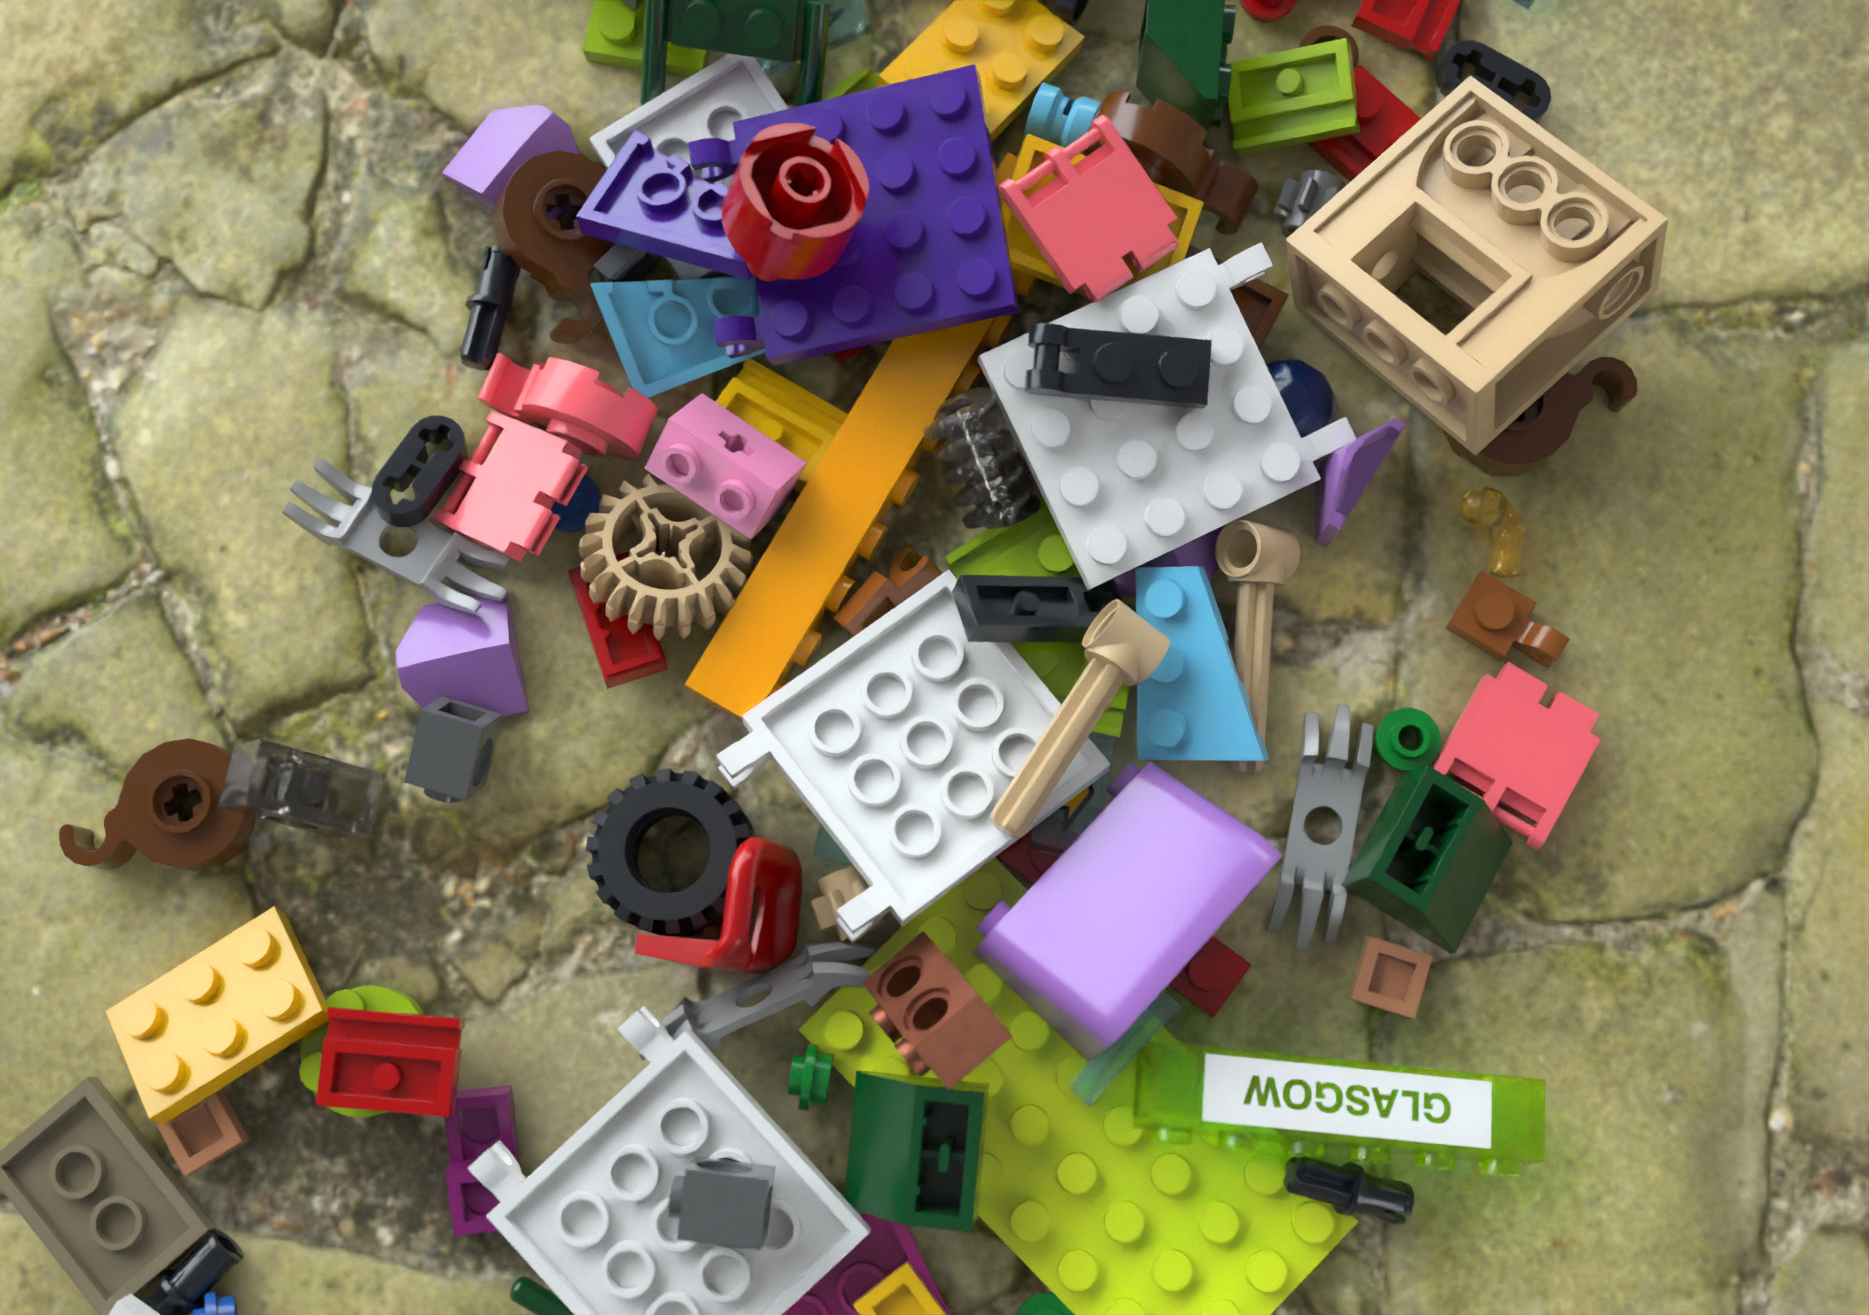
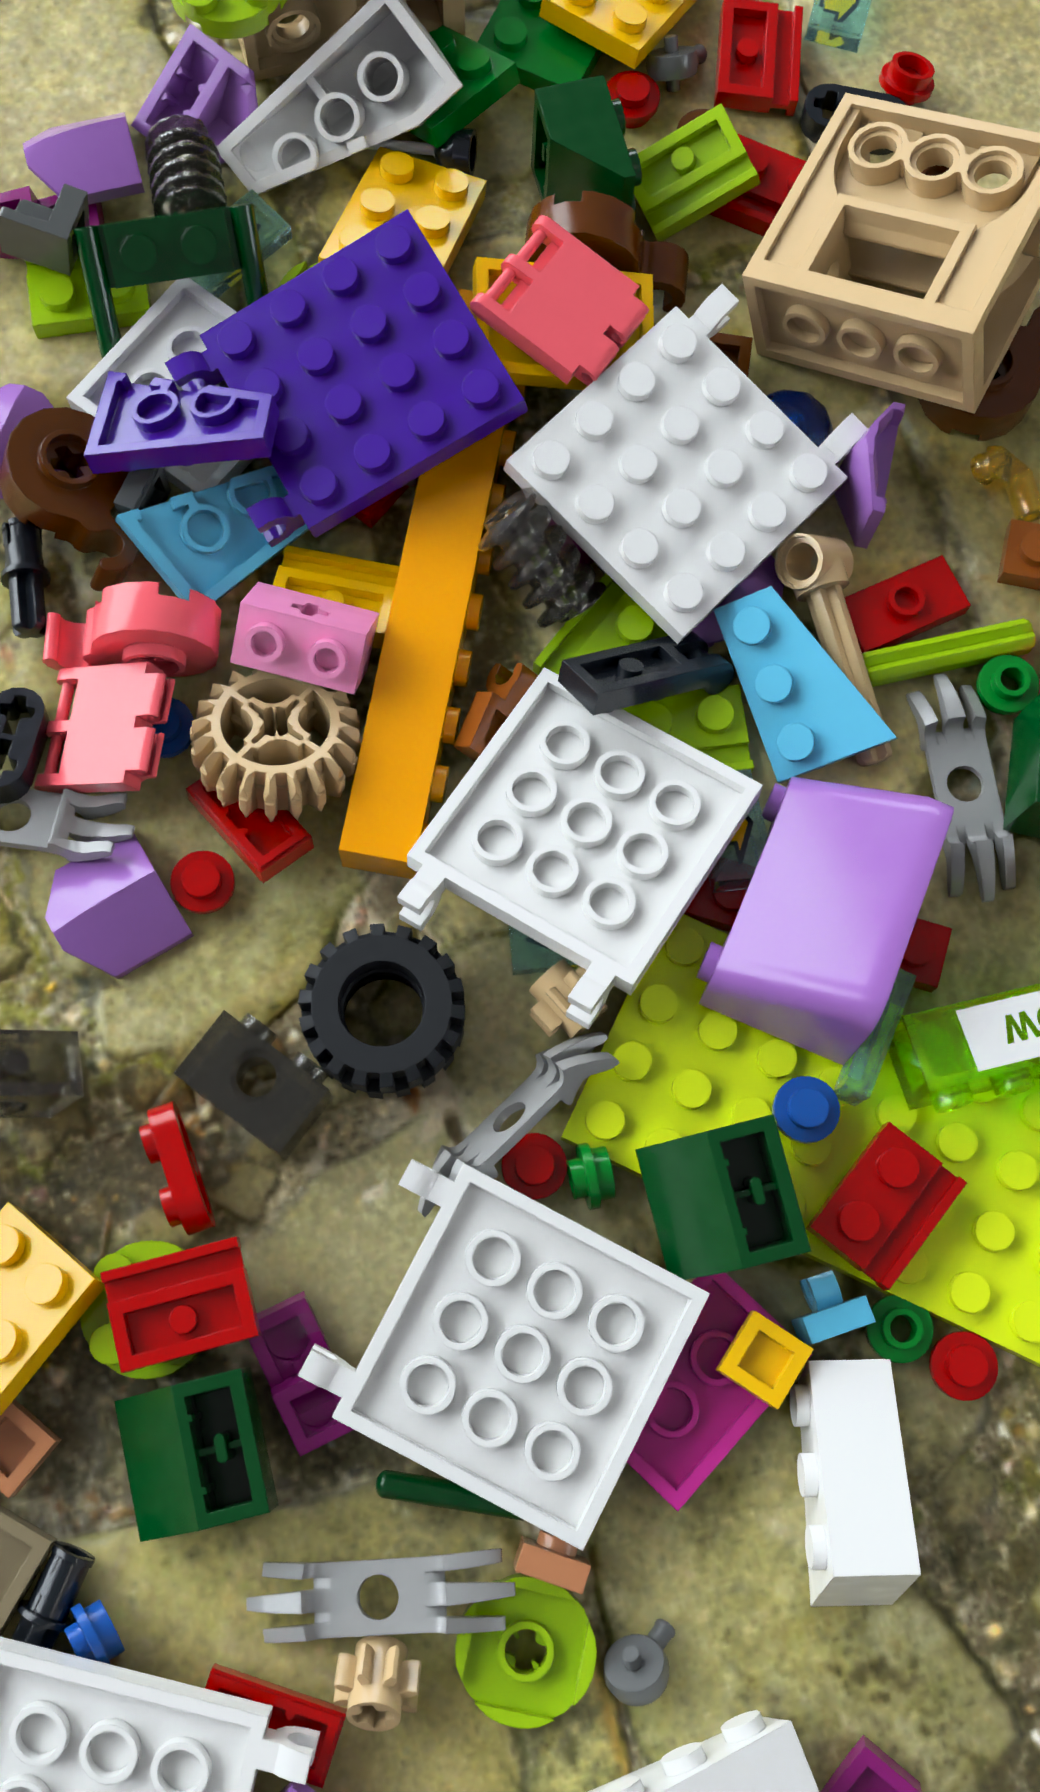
camera: 30 degrees left, 5 degrees down
dark grey brick [404,696,503,803] -> none
red piece [635,837,803,974] -> none
dark grey brick [668,1157,776,1250] -> none
red brick [721,123,869,281] -> none
copper brick [862,931,1012,1090] -> none
tan axle [990,599,1170,839] -> none
medium azure wheel [1023,82,1101,155] -> none
black plate [1025,323,1212,409] -> none
dark grey gear [1273,170,1346,238] -> none
none -> dark green slope [114,1367,279,1542]
none -> red plate [139,1101,215,1236]
none -> red plate [170,850,235,914]
none -> clear smoke brick [174,1010,333,1160]
none -> red plate [501,1133,567,1200]
none -> blue plate [772,1076,840,1144]
none -> medium azure tile [791,1270,876,1345]
none -> red plate [805,1122,967,1290]
none -> red plate [844,555,971,653]
none -> lime axle [862,618,1036,687]
none -> red plate [879,51,935,106]

